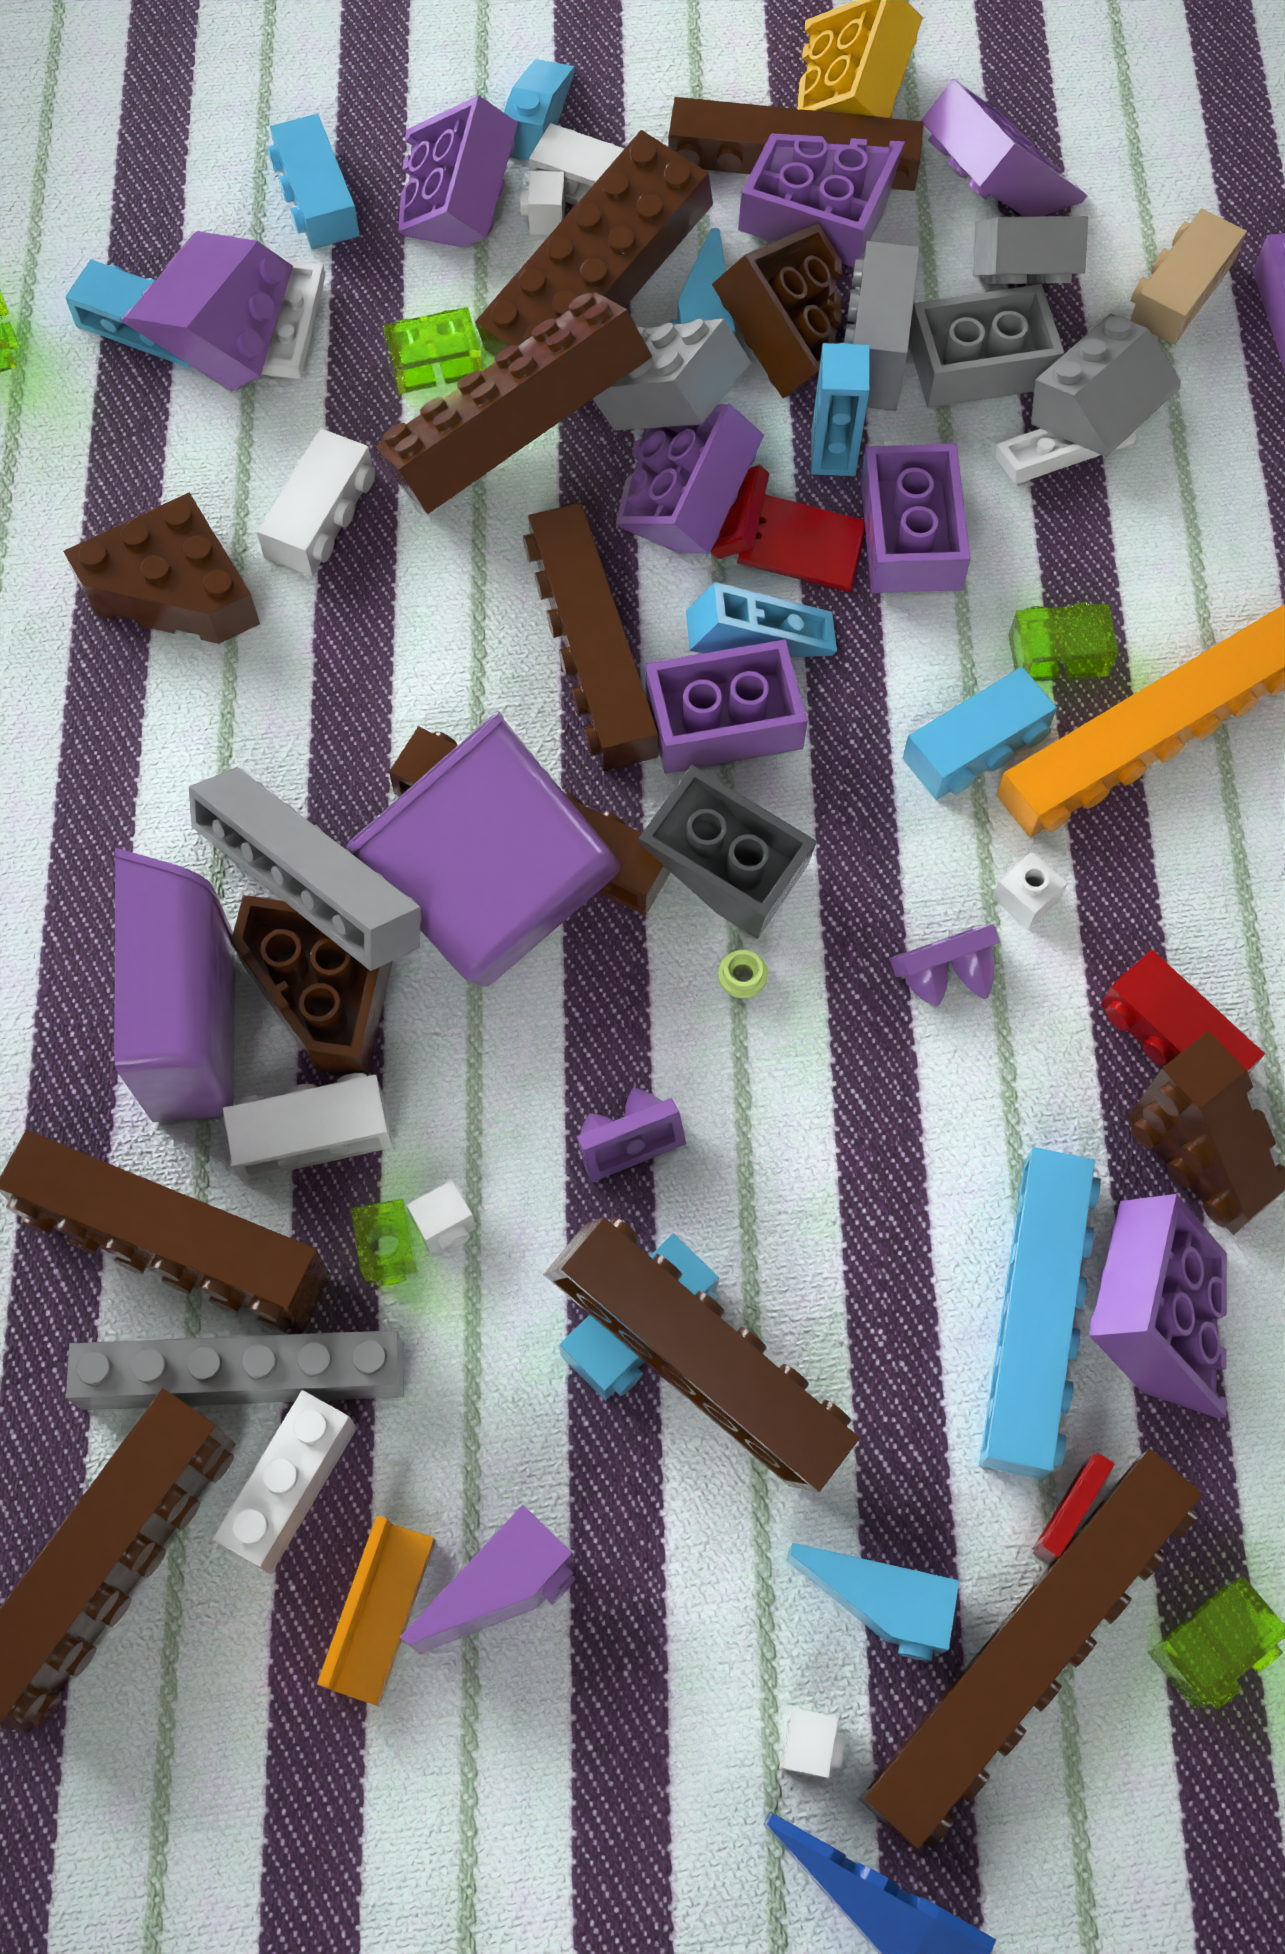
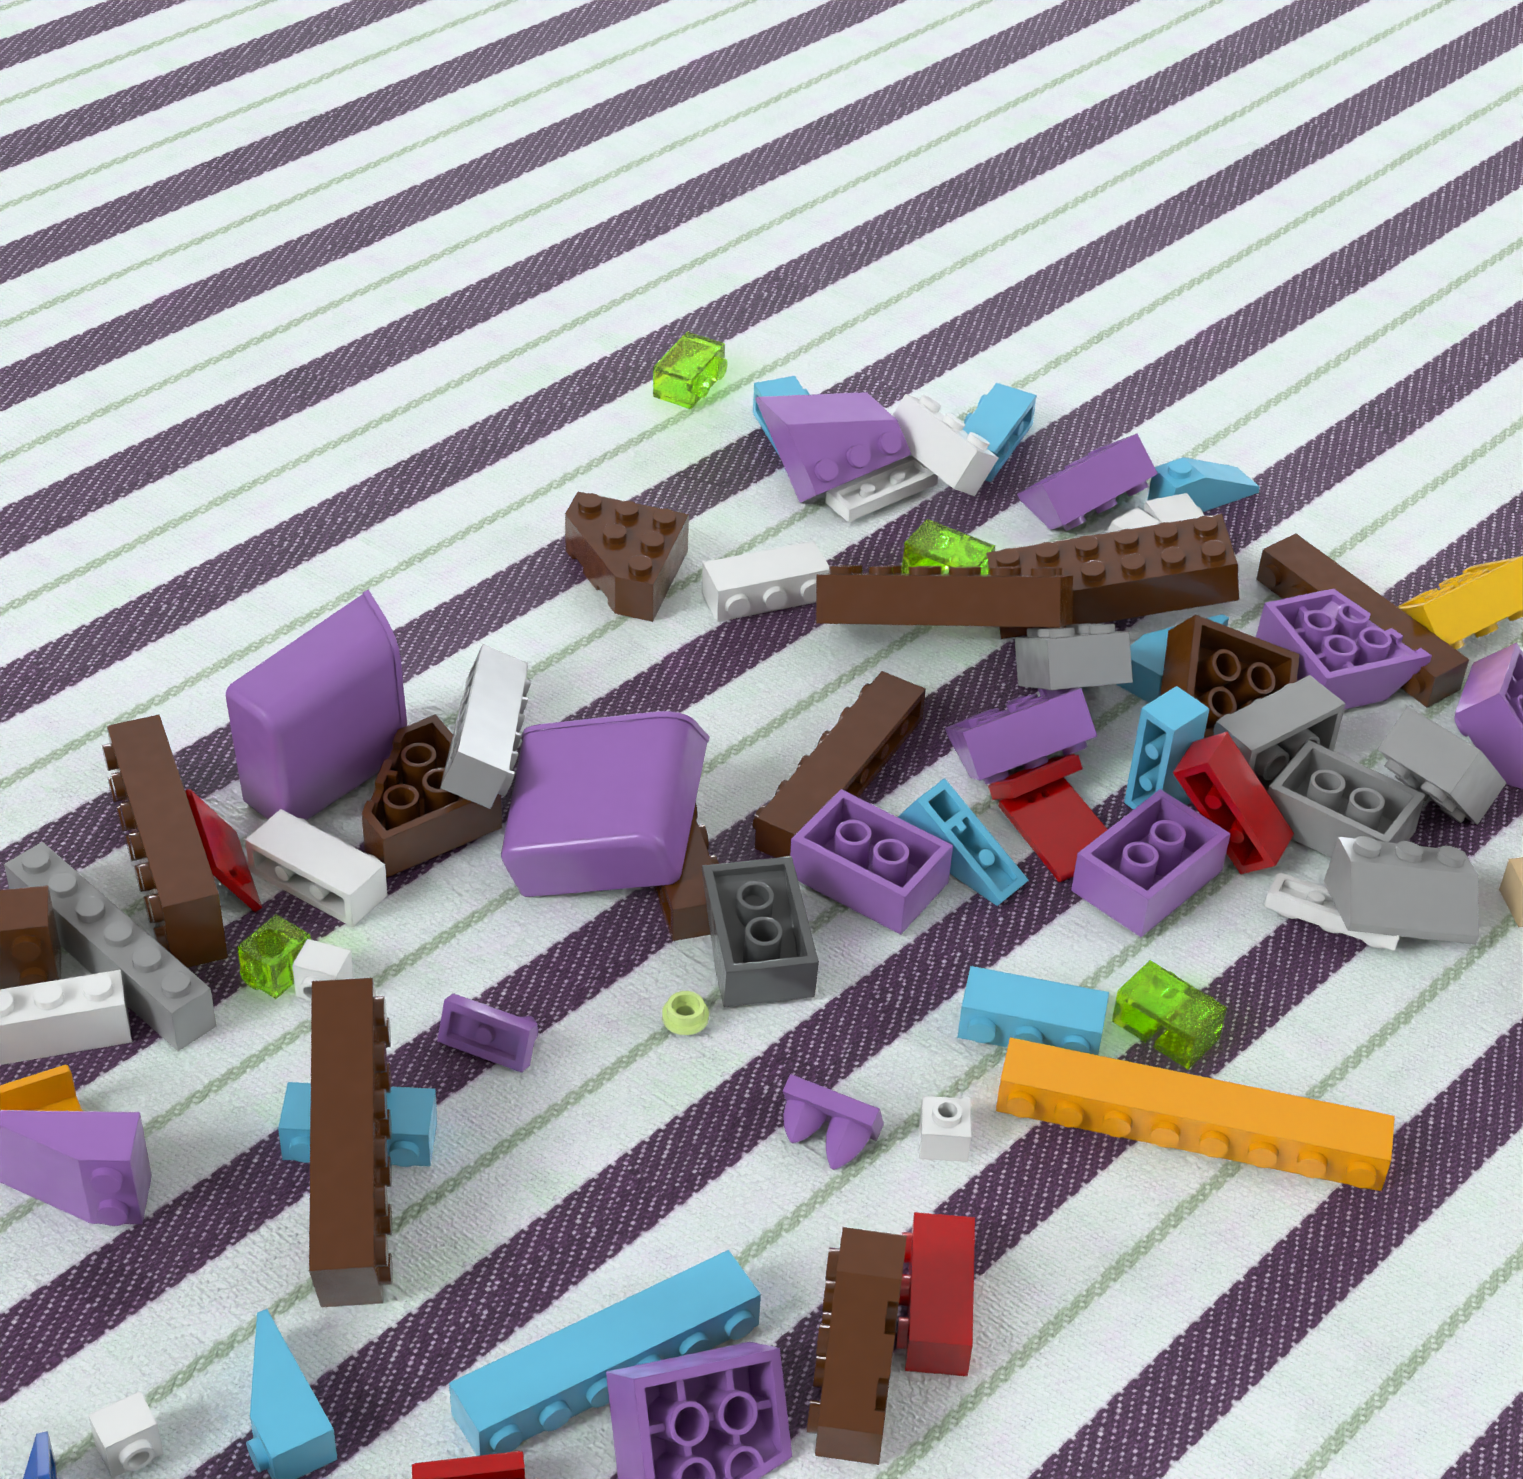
camera: 45 degrees right, 25 degrees down
none -> red container [185,789,262,912]
none -> white brick [892,394,999,496]
none -> red brick [1173,732,1294,874]

